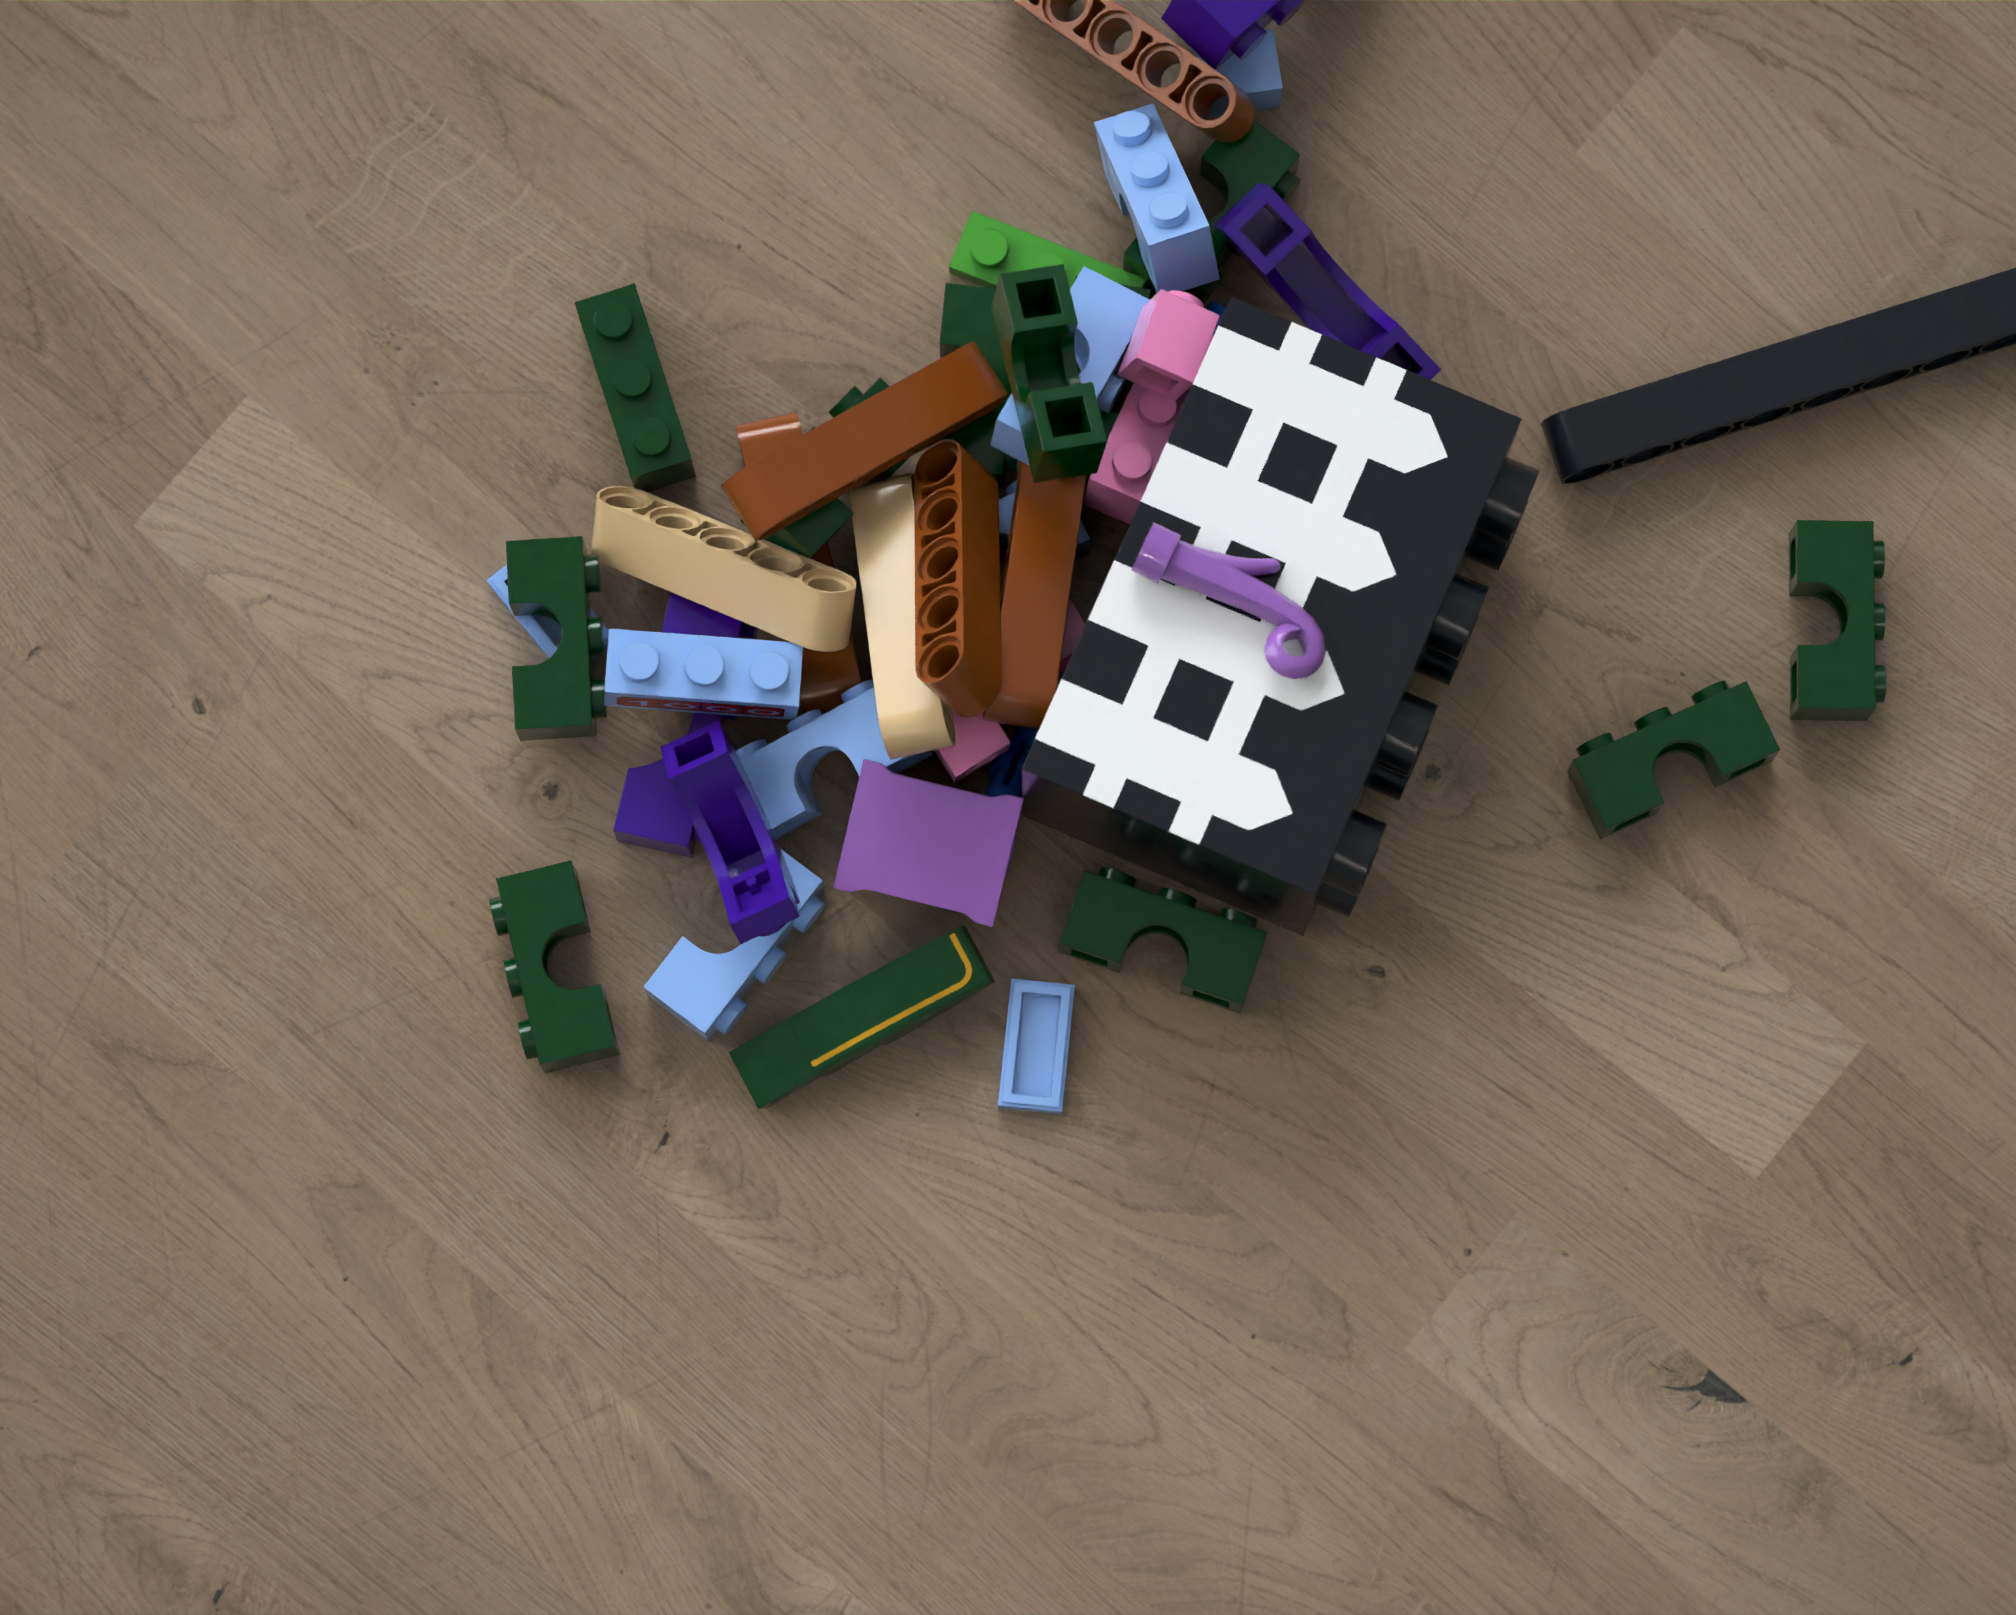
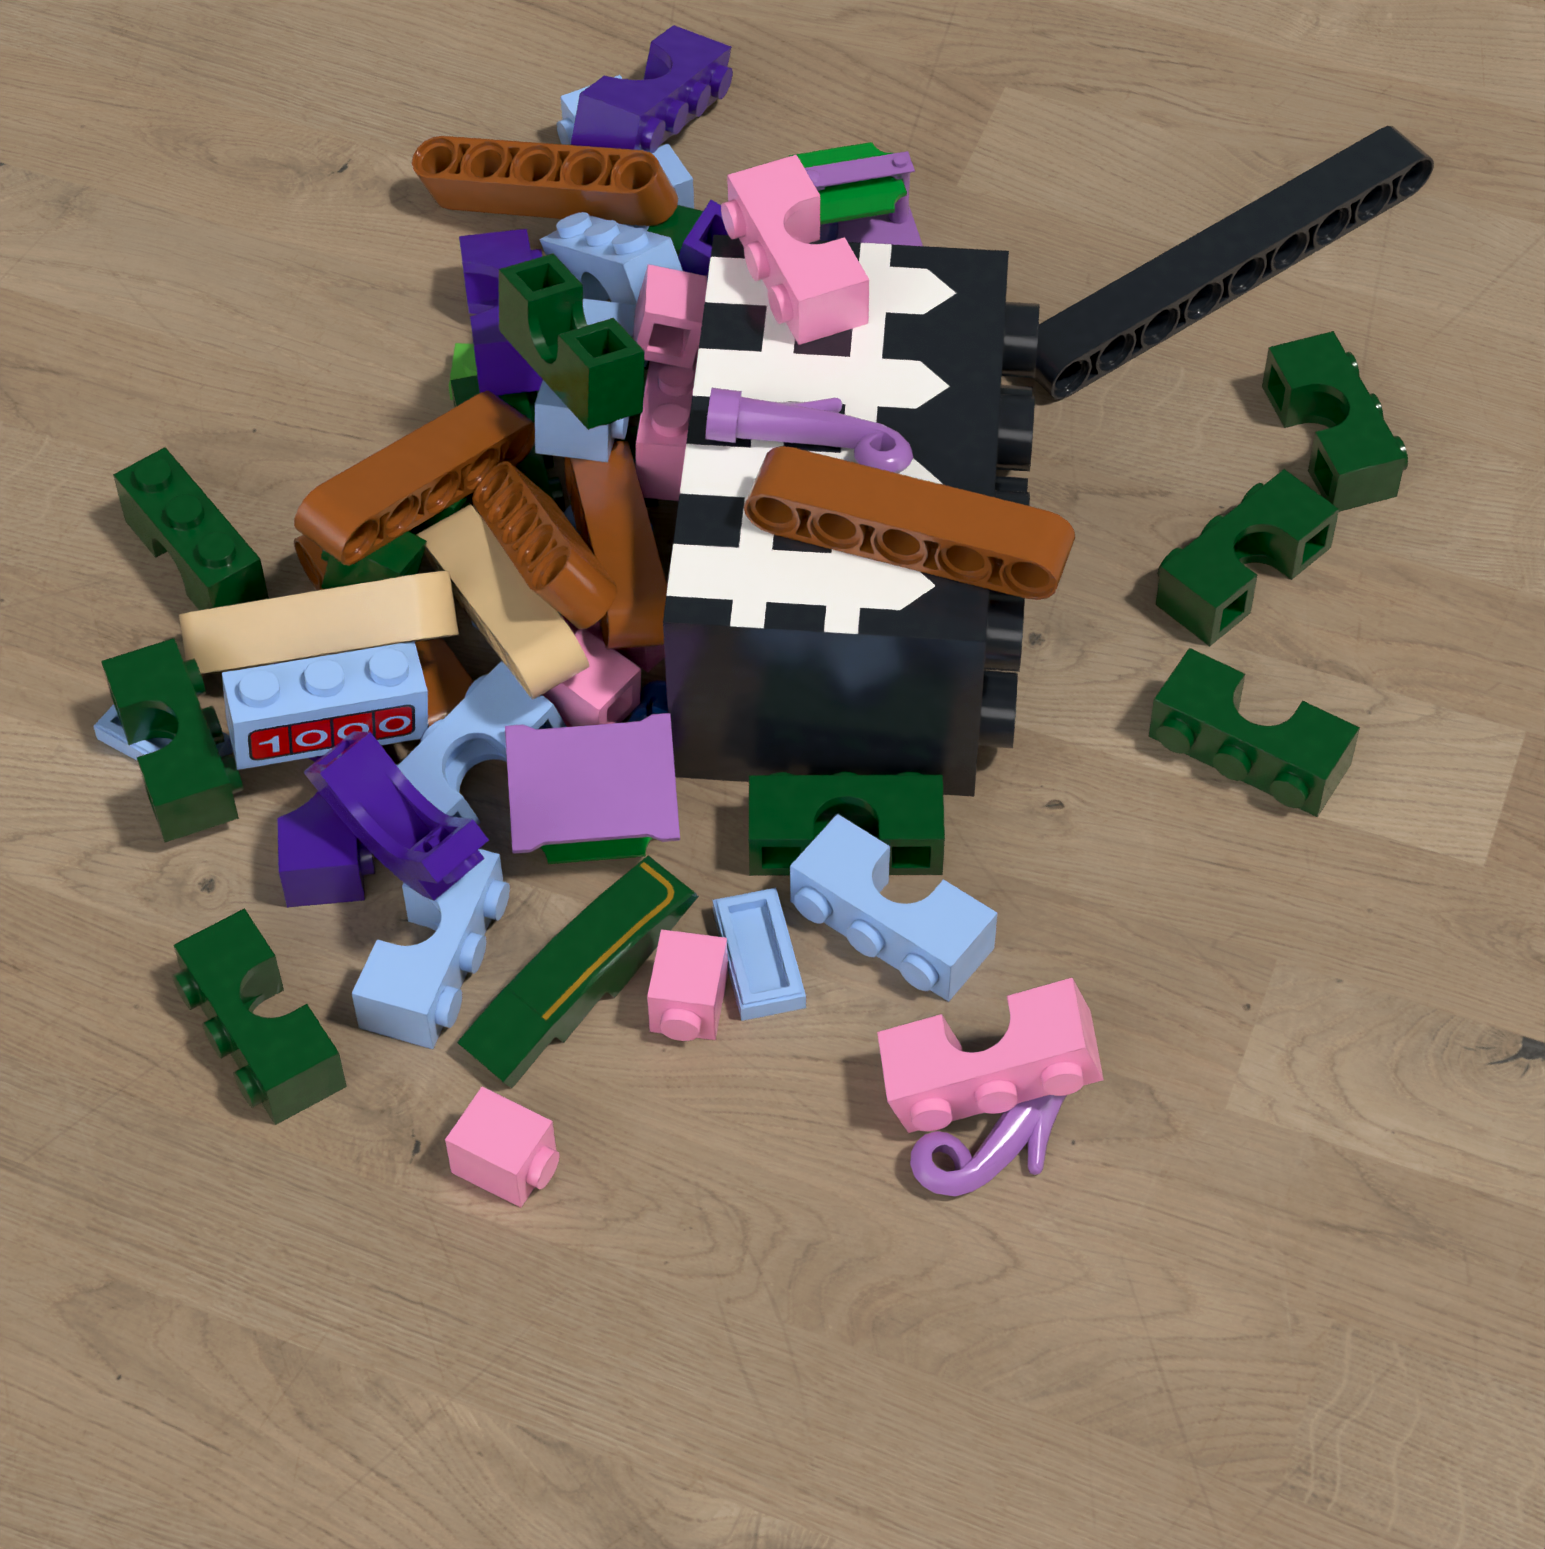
camera: 20 degrees left, 25 degrees down
none -> bright pink brick [445,1087,559,1208]
none -> dark purple arch [459,229,543,395]
none -> bright pink brick [647,929,728,1041]
none -> bright pink arch [721,155,869,345]
none -> dark orange beam [744,446,1075,600]
none -> piece [789,142,923,246]
none -> light blue arch [790,814,997,1002]
none -> bright pink arch [877,978,1104,1133]
none -> medium lavender plant [910,1095,1067,1197]
none -> dark green arch [1148,648,1360,818]

